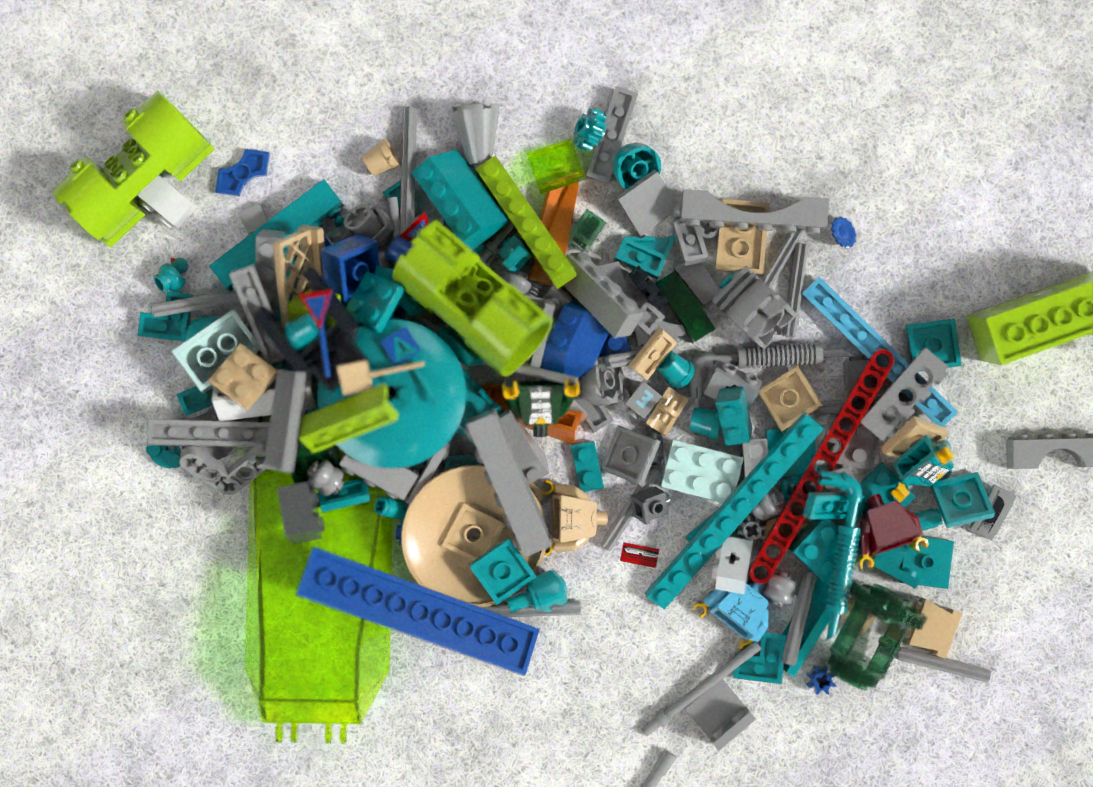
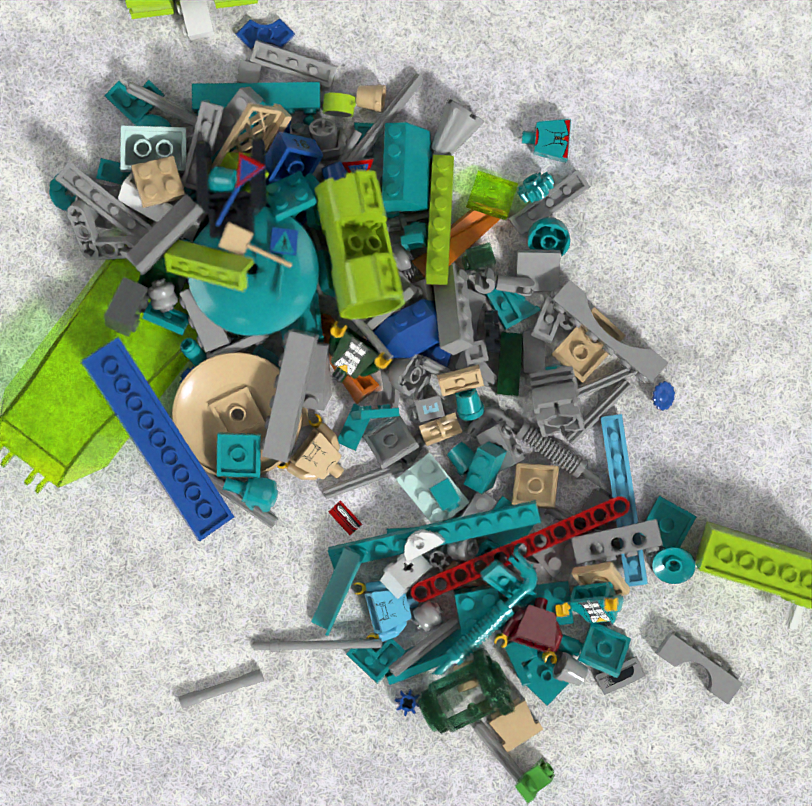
camera: 30 degrees right, 0 degrees up
teal animal [153,258,188,293] -> none
dark grey brick [631,486,671,525] -> none
light grey bracket [685,679,756,751] -> none
none -> light grey plate [250,40,338,88]
none -> teal panel [311,545,365,636]
none -> lime piece [322,93,356,117]
none -> teal plate [351,404,400,420]
none -> white plate [404,529,445,562]
none -> teal brick [429,478,461,513]
none -> light grey piece [475,268,535,296]
none -> bright green slope [514,758,555,803]
none -> teal torso [521,119,571,163]
none -> light grey piece [553,653,588,686]
none -> teal dish [652,547,696,584]

